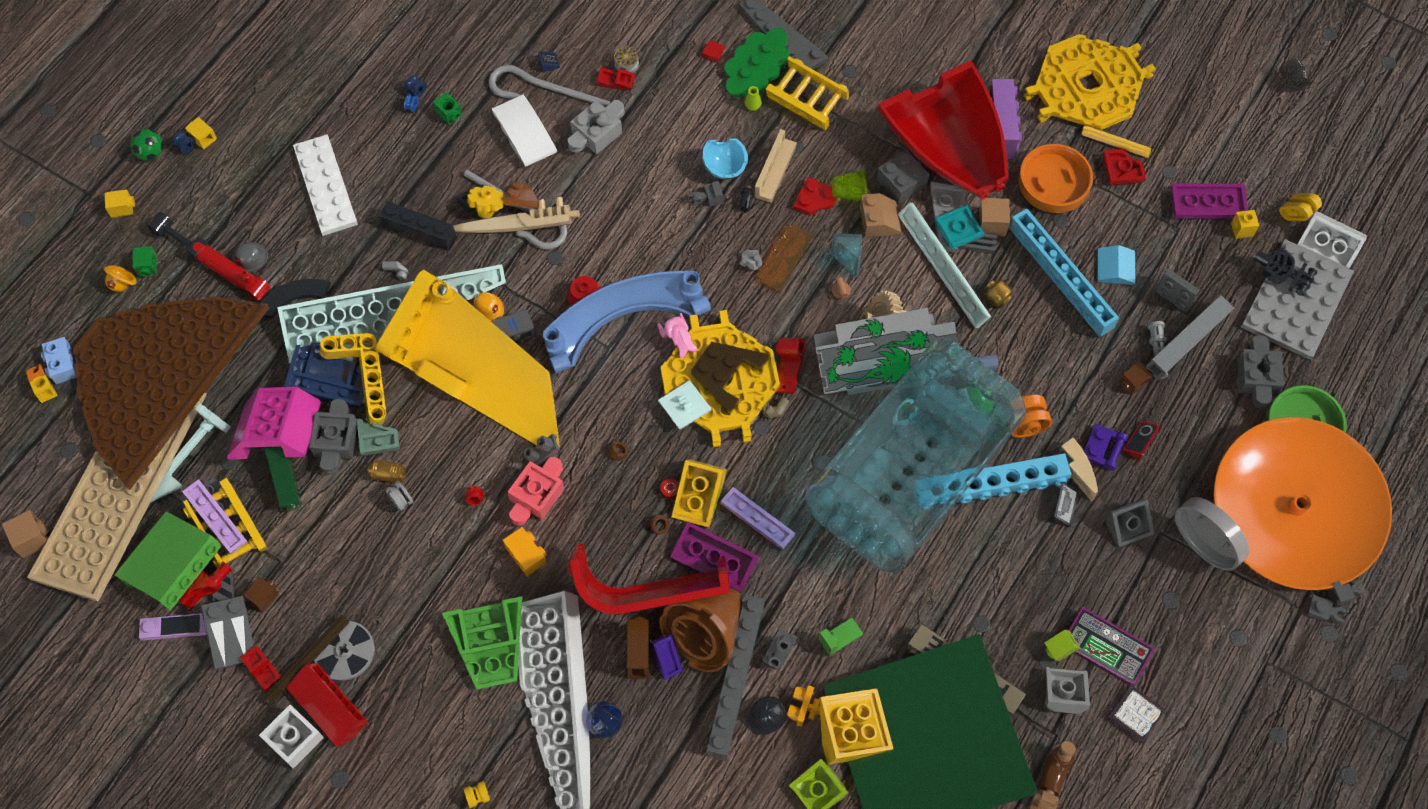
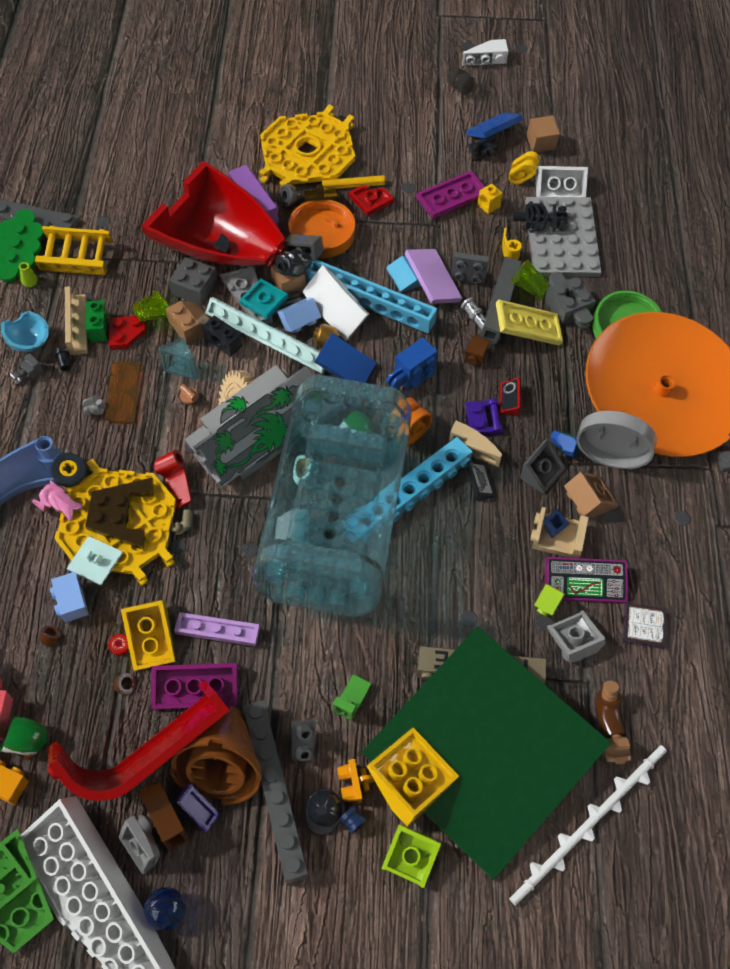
camera: 30 degrees left, 5 degrees down
none -> green piece [0,716,48,759]
none -> light blue brick [50,572,89,623]
none -> black bush [51,453,87,487]
none -> green brick [85,300,108,342]
none -> light grey slope [118,814,160,875]
none -> black brick [202,315,243,357]
none -> black tile [213,234,231,254]
none -> black head [275,249,313,277]
none -> light blue brick [278,297,321,333]
none -> dark grey brick [280,184,301,207]
none -> dark grey brick [284,234,324,260]
none -> white slope [302,265,369,341]
none -> dark brown piece [304,184,338,201]
none -> blue tile [314,333,377,392]
none -> dark blue wheel [340,805,368,835]
none -> blue brick [386,338,437,391]
none -> lavender tile [405,249,462,304]
none -> white slope [462,39,508,66]
none -> blue tile [466,113,523,138]
none -> black hips [468,134,498,161]
none -> light yellow tile [496,300,563,346]
none -> yellow panel [502,227,522,260]
none -> clear neon green wing [510,260,549,297]
none -> medium nougat head [526,115,560,153]
none -> tan panel [530,507,589,558]
none -> dark blue slope [543,509,570,538]
none -> blue rock [551,430,580,457]
none -> medium nougat slope [564,472,619,518]

